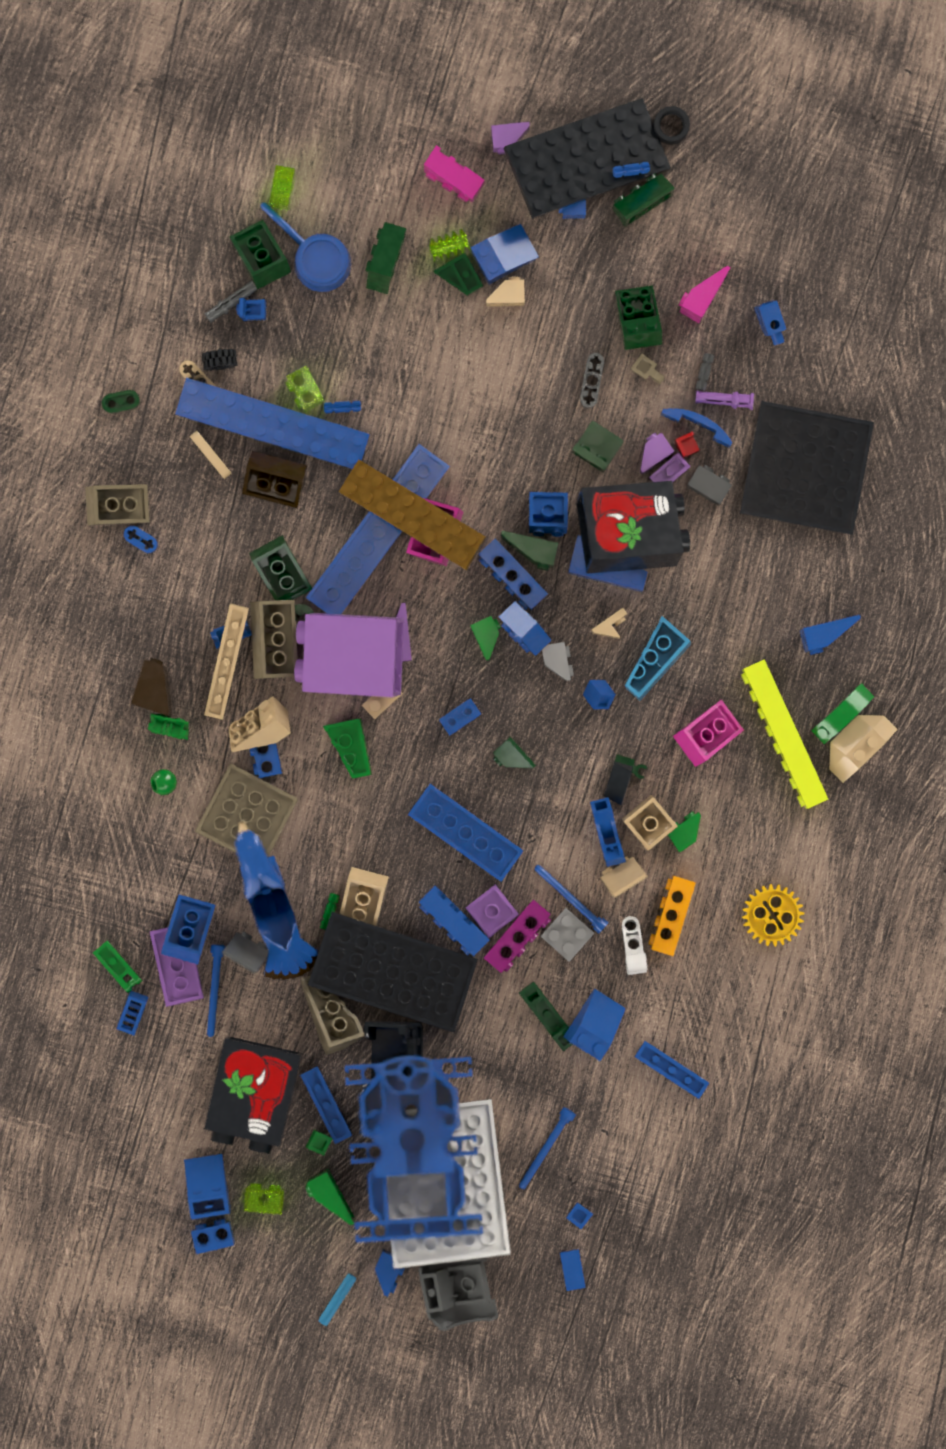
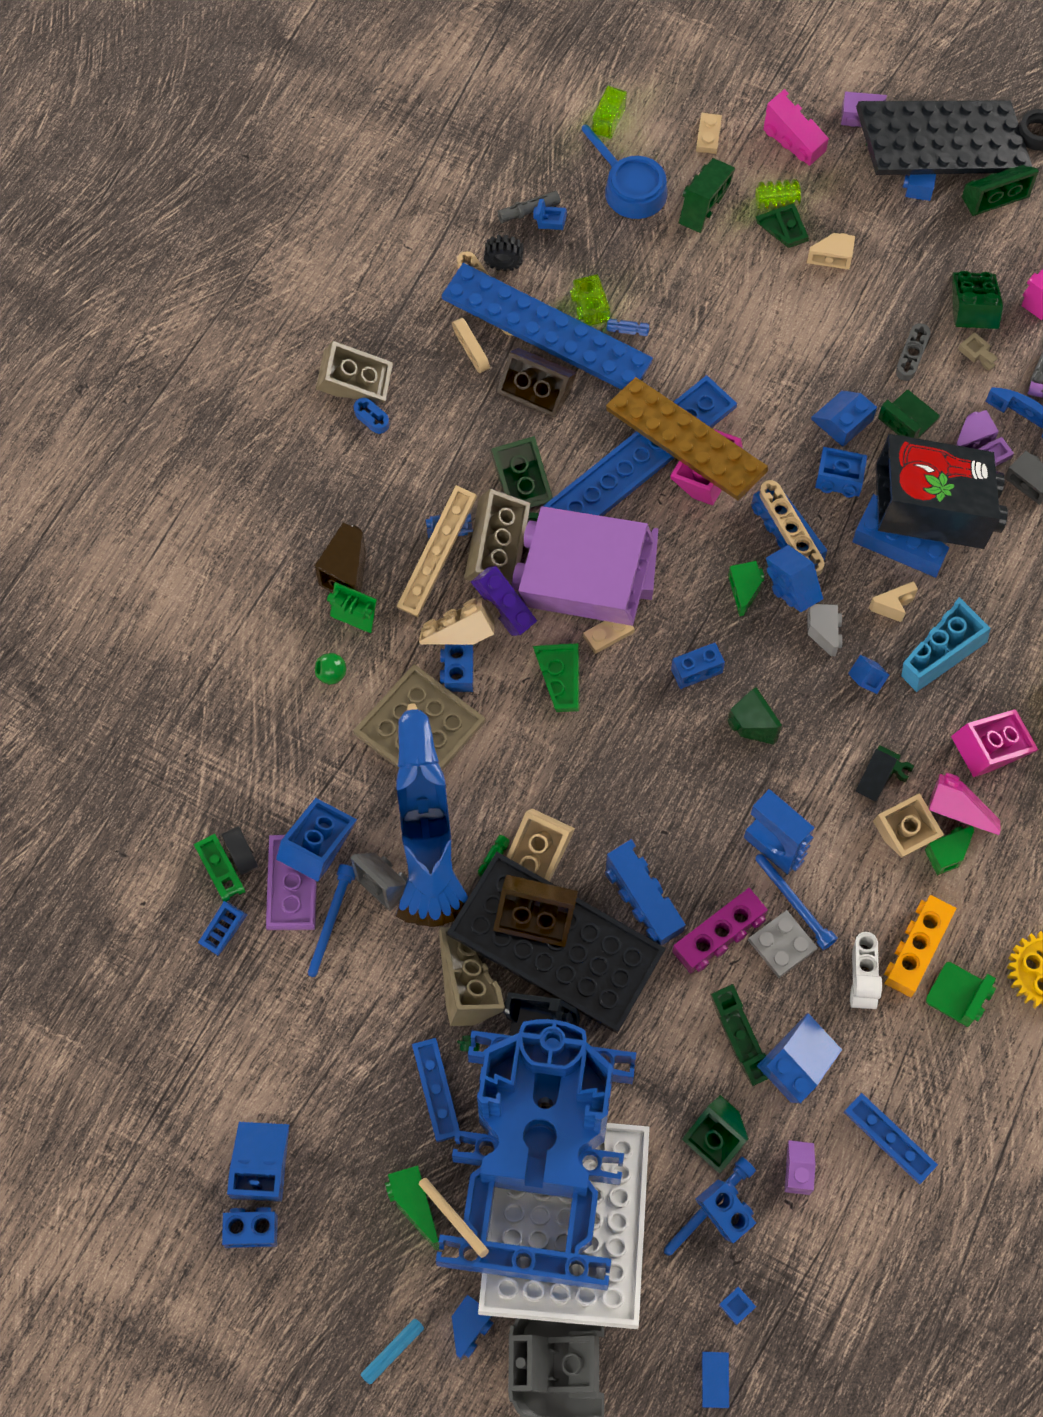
camera: 15 degrees right, 20 degrees down
dark green plate [102,390,140,414] -> none
brick [204,1036,303,1154] -> none
dark green slope [229,220,291,289] -> none
clear neon green brick [243,1183,285,1215] -> none
green tile [306,1130,333,1156] -> none
blue plate [408,784,523,882] -> none
medium lavender tile [466,884,519,938] -> none
blue slope [471,224,539,284] -> none
dark green slope [501,531,558,571] -> none
blue arch [590,797,626,867] -> none
tan slope [600,856,648,898] -> none
blue axle [613,162,650,178] -> none
red panel [674,431,700,458] -> none
none -> black tyre [222,826,258,875]
none -> tan bar [419,1178,489,1258]
none -> dark green plate [457,1035,480,1051]
none -> dark purple arch [471,566,537,636]
none -> dark brown slope [493,875,578,947]
none -> dark green slope [682,1095,749,1174]
none -> blue brick [695,1179,756,1243]
none -> tan plate [696,113,722,154]
none -> blue arch [744,789,815,875]
none -> tan beam [759,480,824,576]
none -> medium lavender slope [785,1140,815,1195]
none -> blue slope [811,391,877,447]
none -> green bracket [925,962,996,1027]
none -> dark pink slope [929,773,1001,835]

